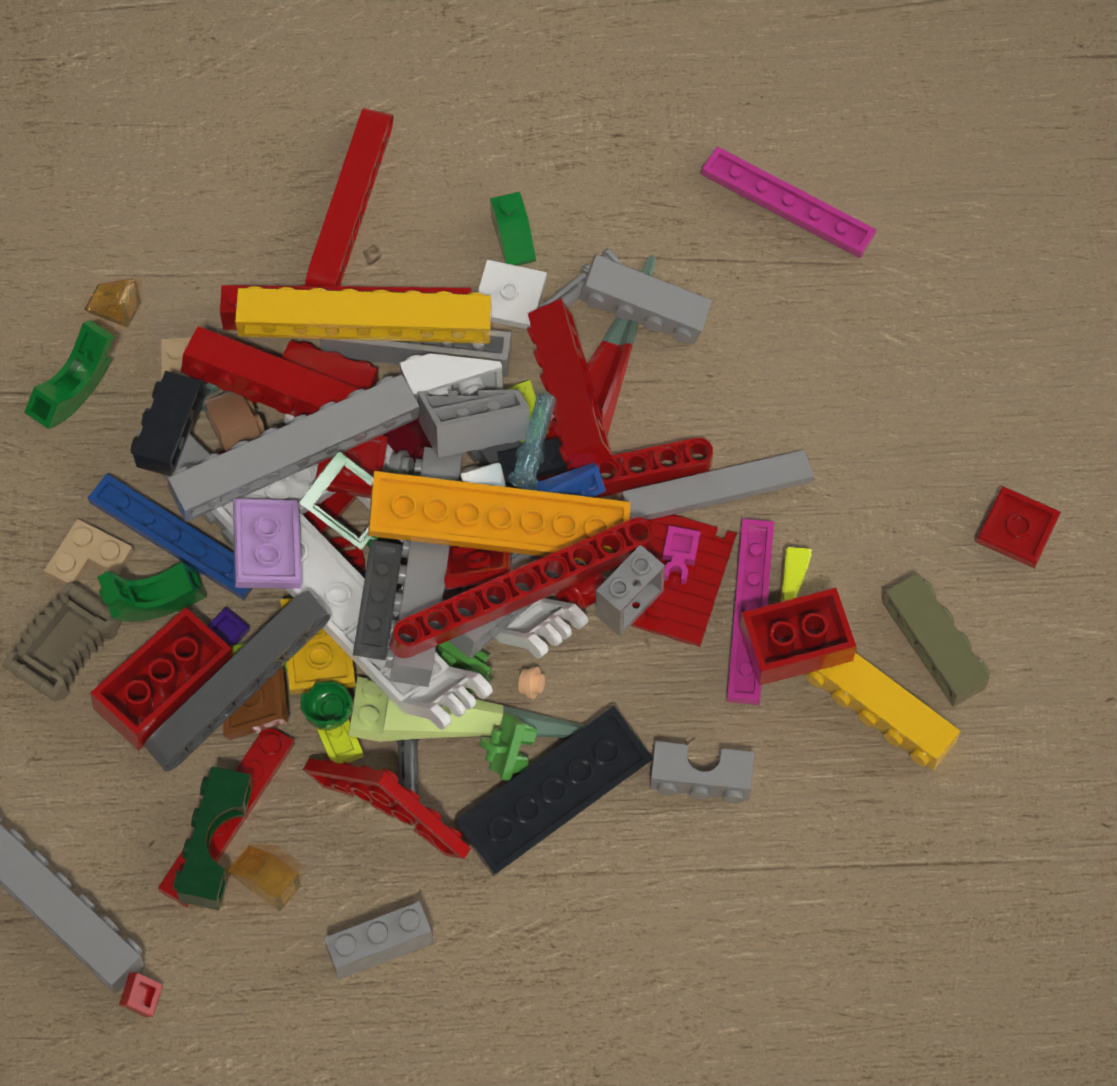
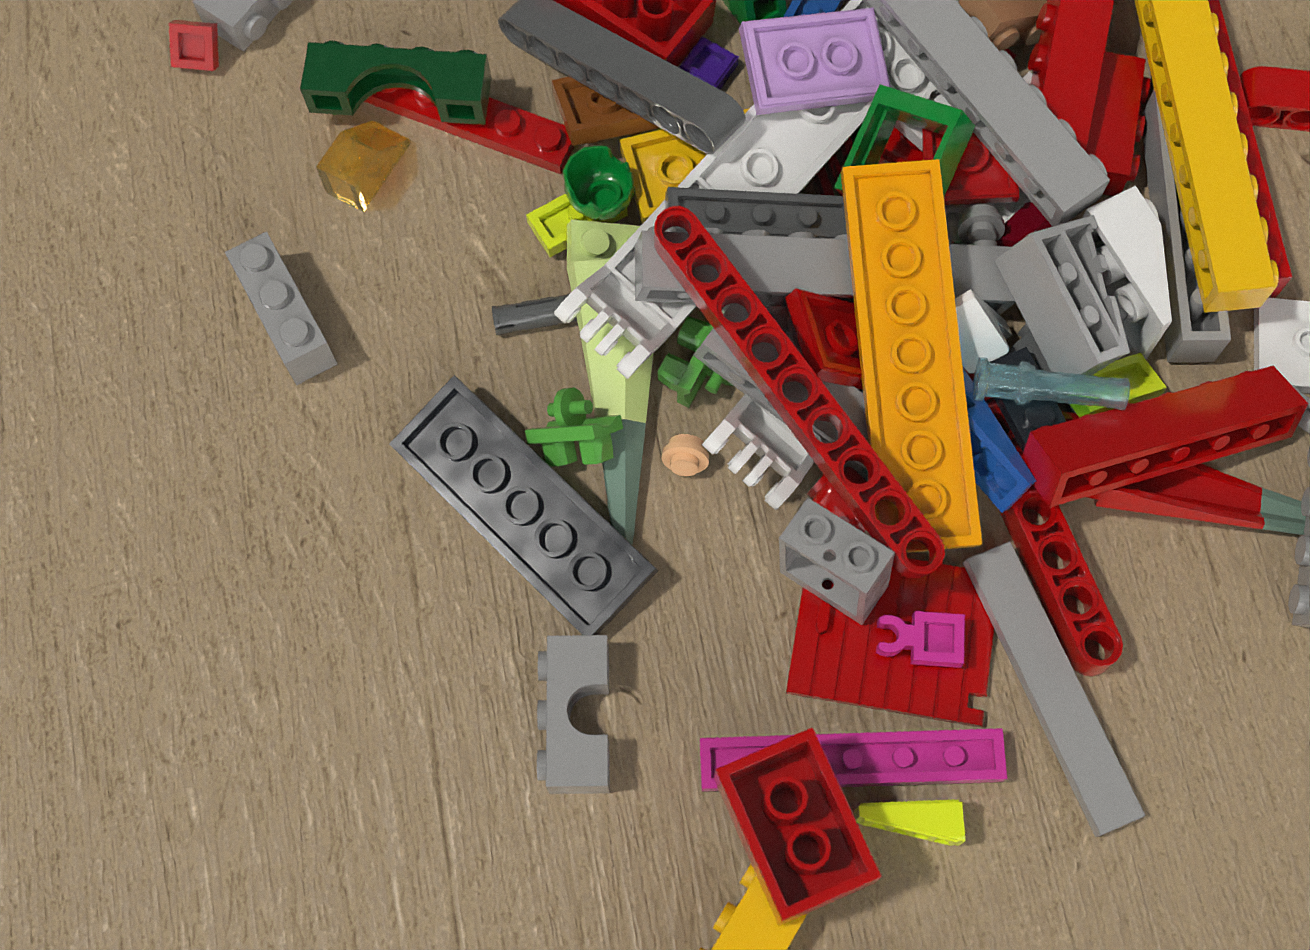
camera: 85 degrees right, 5 degrees up
red plate [303,758,471,859] -> none

